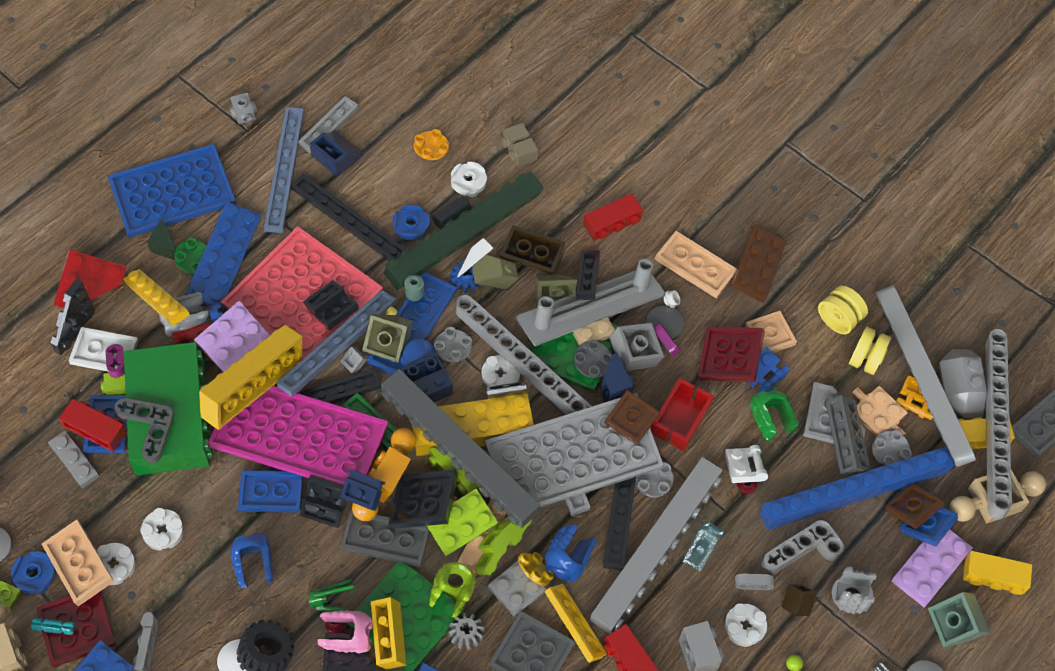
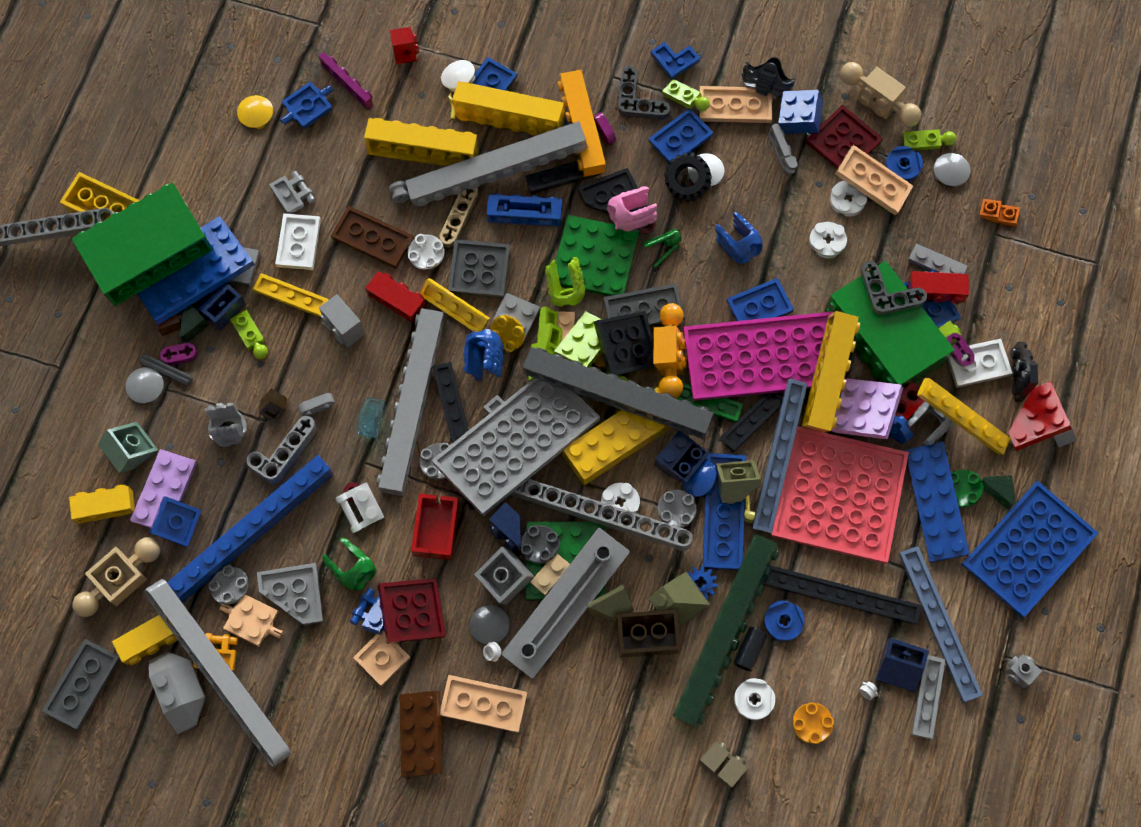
camera: 160 degrees right, 10 degrees up
teal axle [31,618,75,635] -> none
black slope [300,475,347,528] -> none
black slope [303,280,359,330] -> none
light grey plate [340,346,367,374] -> none
dark blue plate [340,469,385,511] -> none
yellow brick [371,597,406,670] -> none
sand green brick [404,275,424,301] -> none
light grey gear [448,613,484,650] -> none
white sticker [457,238,493,277] -> none
slope [486,381,527,399] -> none
black plate [576,250,600,300] -> none
red brick [583,194,643,241] -> none
reddish brown tile [604,390,660,445] -> none
magenta beam [653,322,681,357] -> none
white plate [724,604,767,647] -> none
light yellow wheel [818,285,868,335] -> none
dark grey fence [826,395,870,476] -> none
light yellow wheel [849,326,891,375] -> none
reddish brown tile [885,483,944,529] -> none
light grey beam [985,329,1012,520] -> none
none -> white plate [859,682,878,700]

